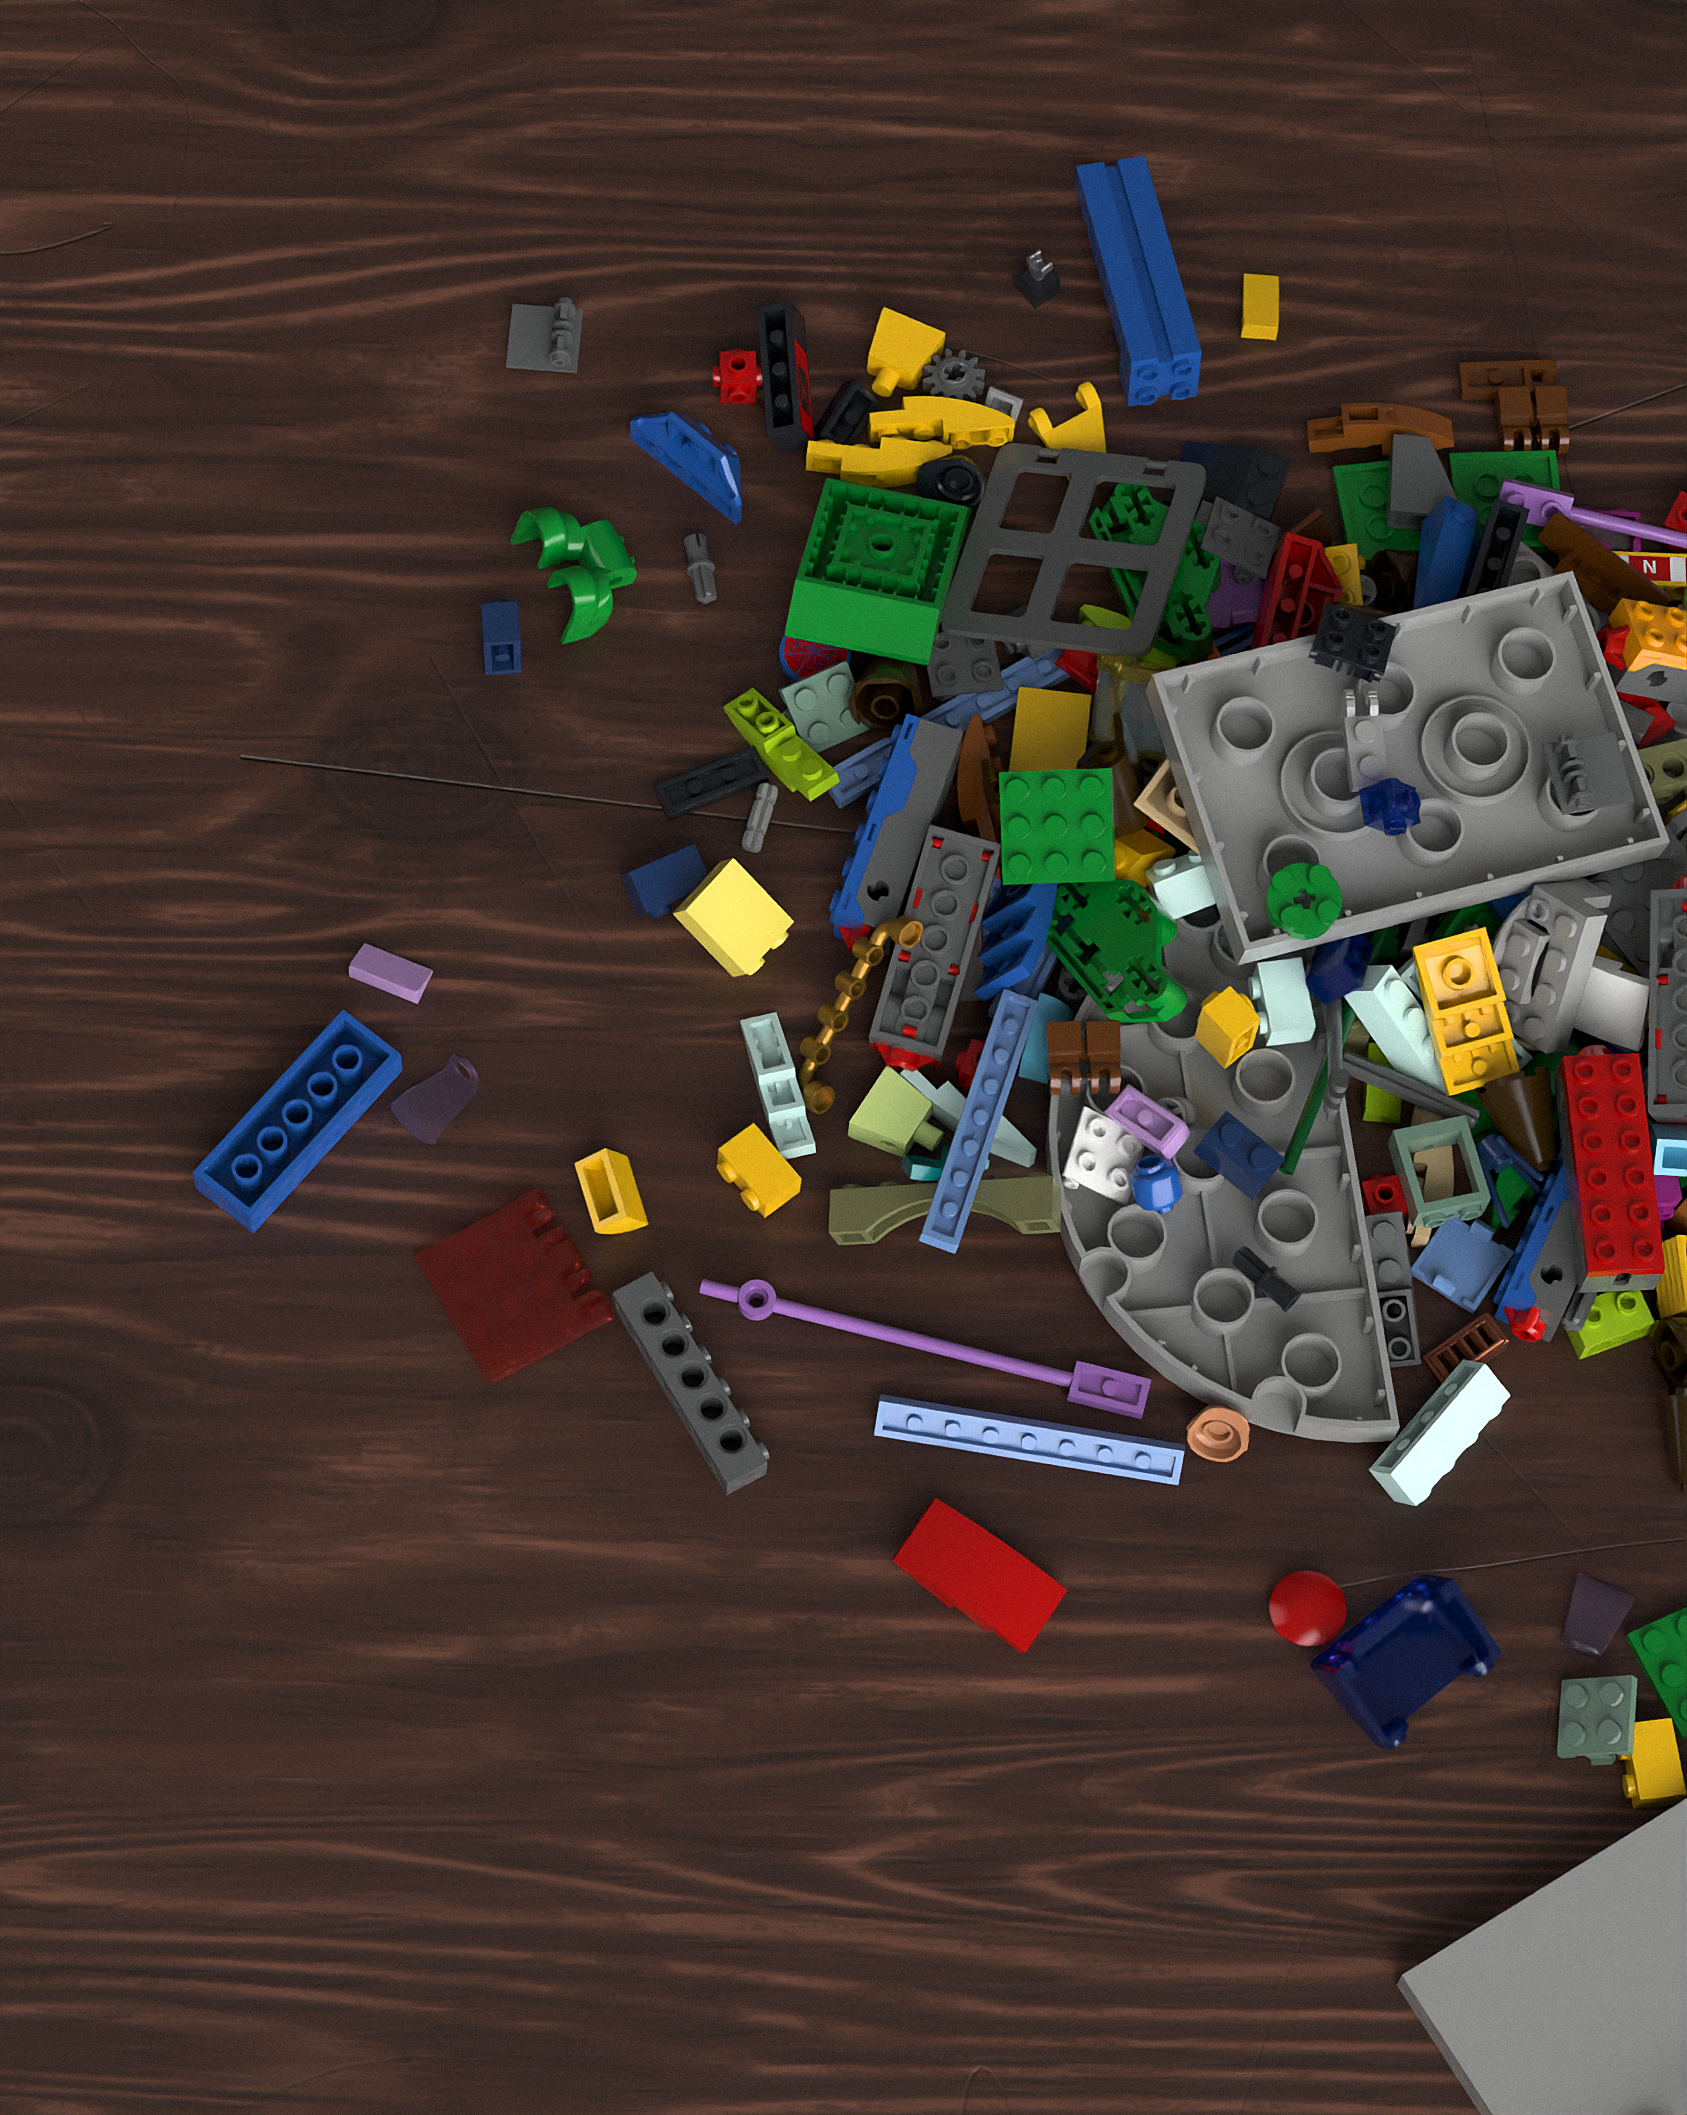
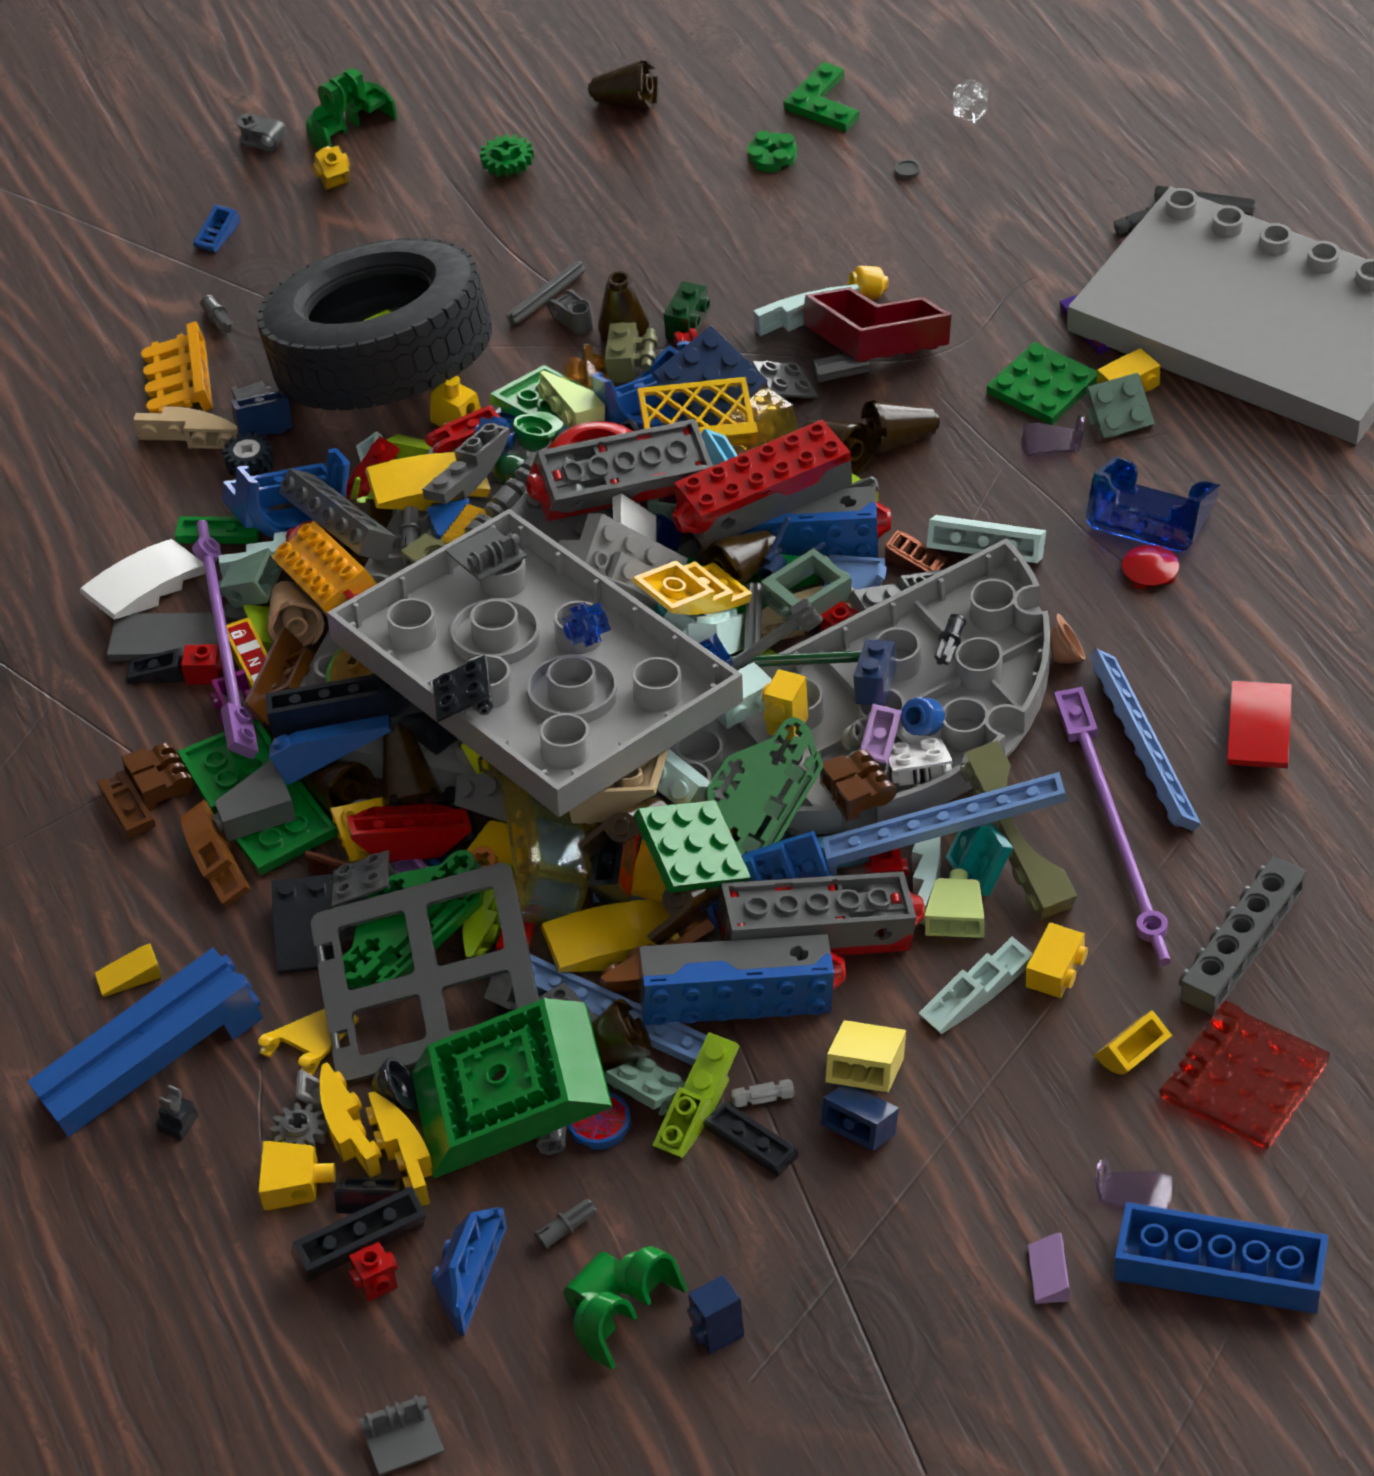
camera: 105 degrees left, 20 degrees down
pearl gold bar [798,915,923,1114] -> none
green plate [1264,863,1342,940] -> none
light grey hinge [1341,688,1390,792] -> none

